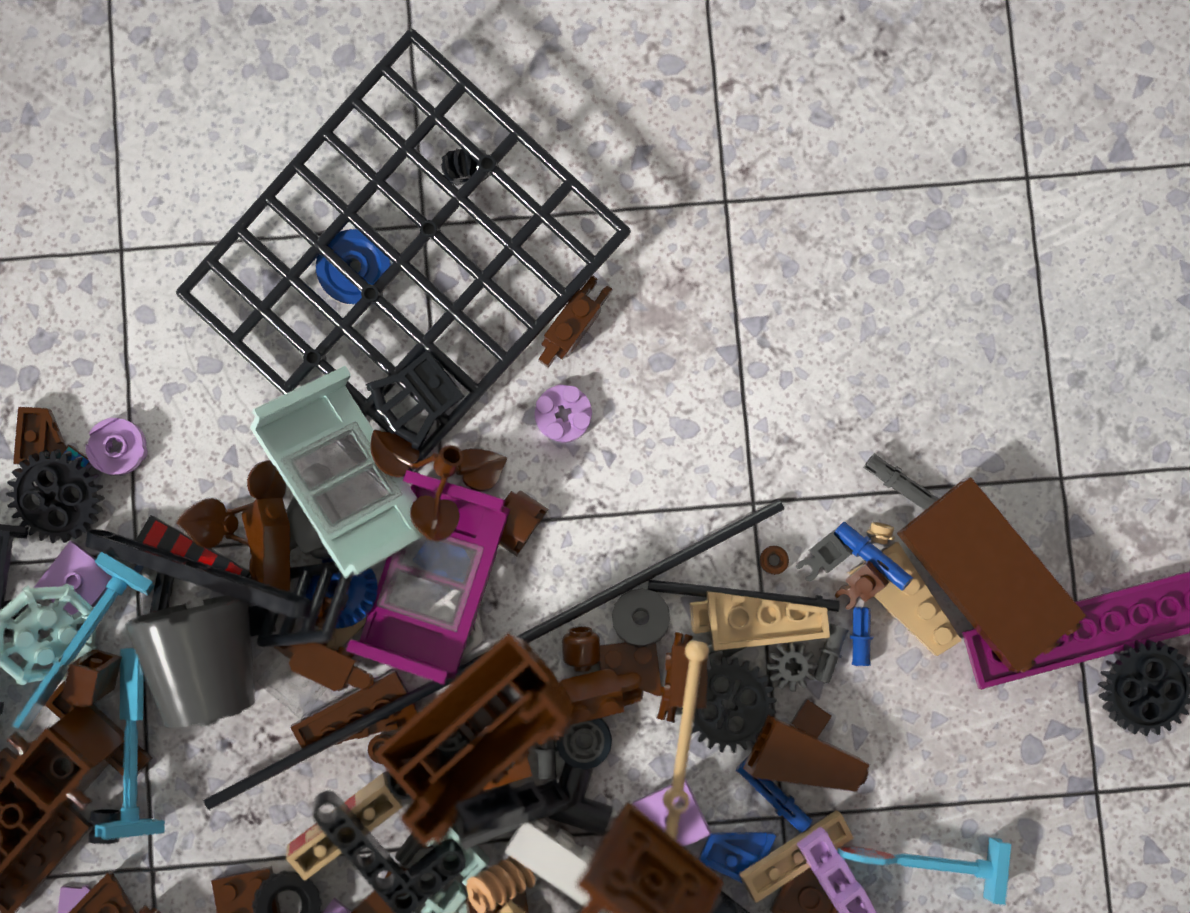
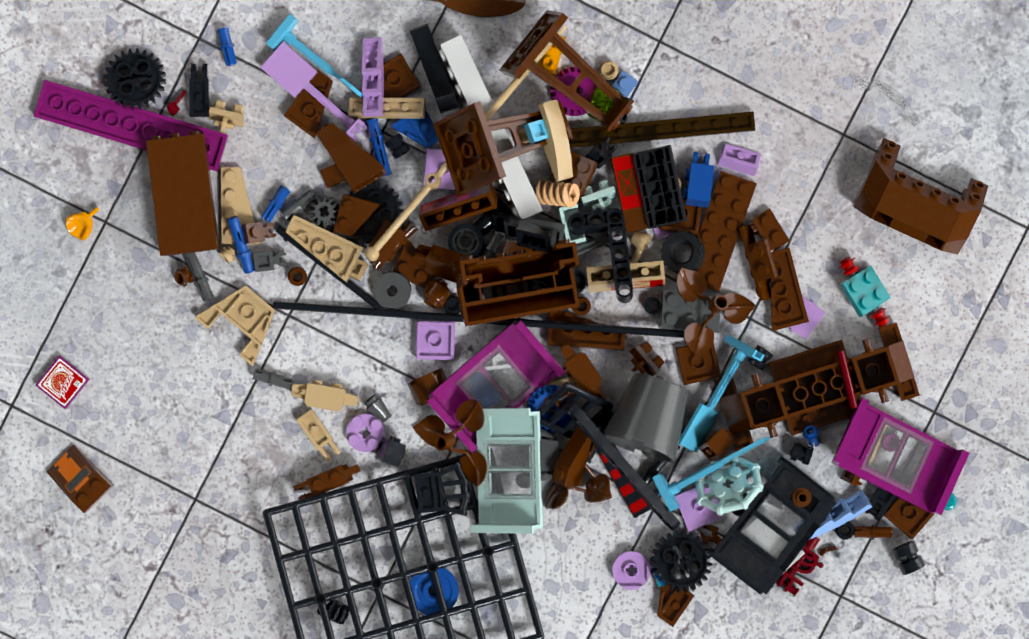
camera: 150 degrees left, 5 degrees up
none -> tile [35,355,90,409]
none -> reddish brown slope [47,445,114,513]
none -> light orange piece [65,206,100,241]
none -> dark red hand [167,90,187,116]
none -> reddish brown plate [174,265,193,287]
none -> black hinge [189,64,210,117]
none -> tan wing [195,286,276,366]
none -> tan hips [209,100,244,133]
none -> blue axle [217,27,237,66]
none -> dark grey pin [252,367,293,390]
none -> lavender piece [260,42,368,142]
none -> reddish brown wing [284,70,333,139]
none -> tan hinge [291,380,360,412]
none -> tan hinge [296,408,341,462]
none -> reddish brown wing [334,194,380,236]
none -> dark grey cone [364,394,392,423]
none -> black brick [375,435,406,467]
none -> black wheel [384,133,410,160]
none -> lavender plate [416,321,455,360]
none -> reddish brown brick [418,183,498,232]
none -> black plate [444,296,460,314]
none -> reddish brown hips [629,341,664,376]
none -> tan bar [630,231,652,264]
none -> black bush [644,297,661,314]
none -> dark grey brick [660,290,721,333]
none -> reddish brown tile [675,342,721,385]
none -> reddish brown plant [676,268,756,356]
none -> reddish brown bar [700,525,722,545]

